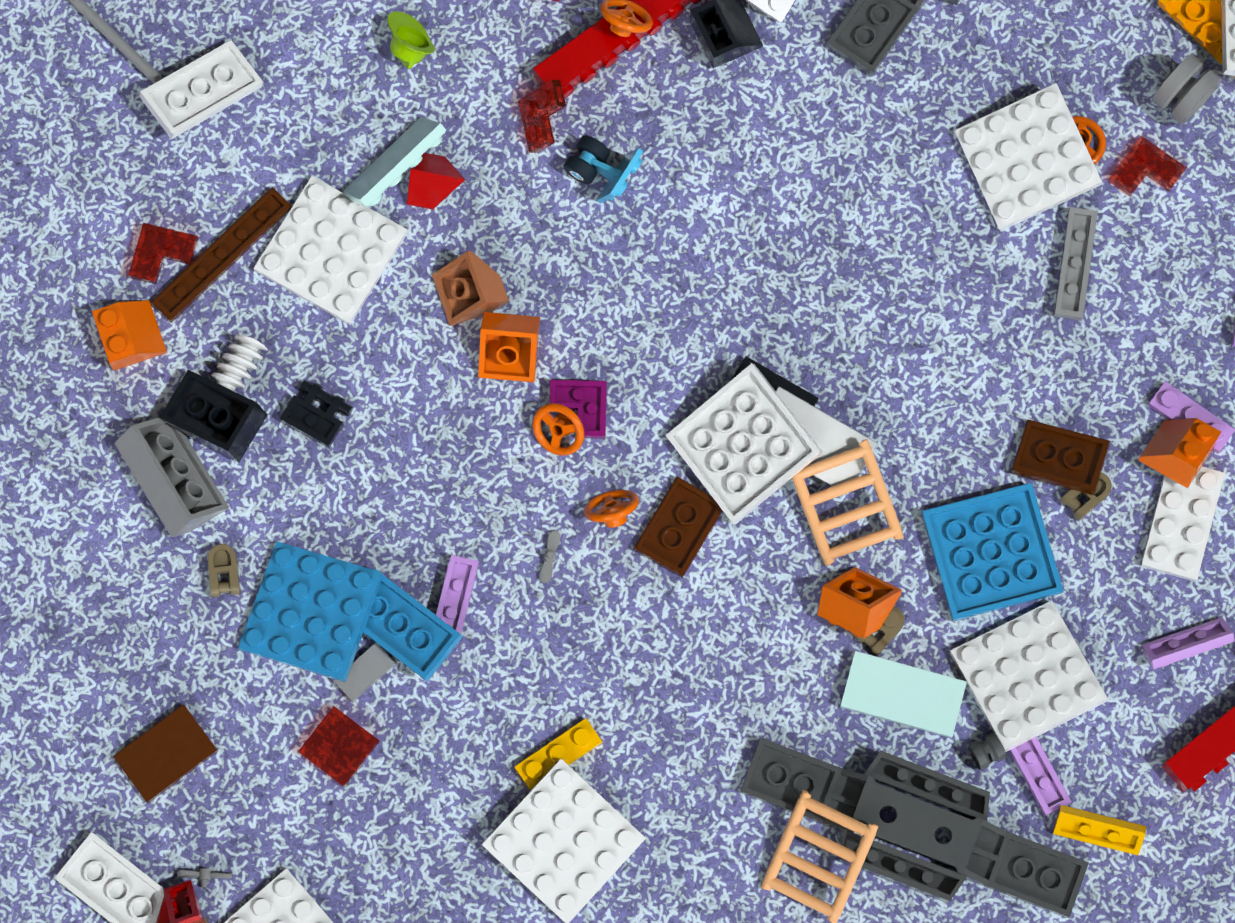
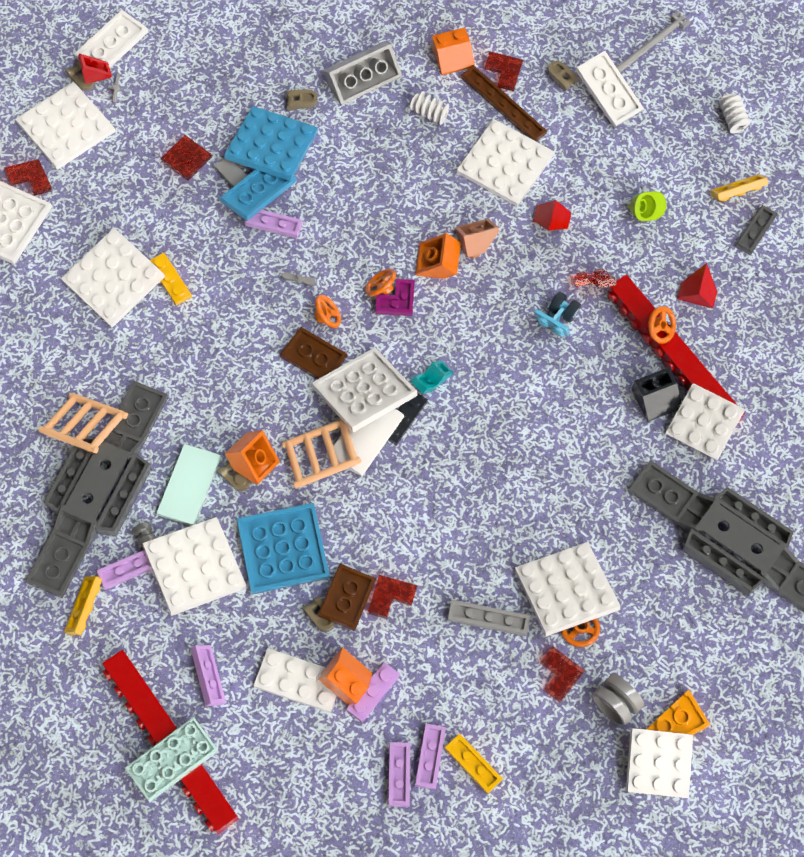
camera: 90 degrees right, 10 degrees down
reddish brown tile [113,704,218,803] -> none
black slope [159,370,268,463] -> none
black plate [280,380,354,448] -> none
light aqua tile [342,117,446,207] -> none
none -> clear red plate [368,575,418,619]
none -> teal slope [410,360,454,394]
none -> dark tan plate [548,61,579,91]

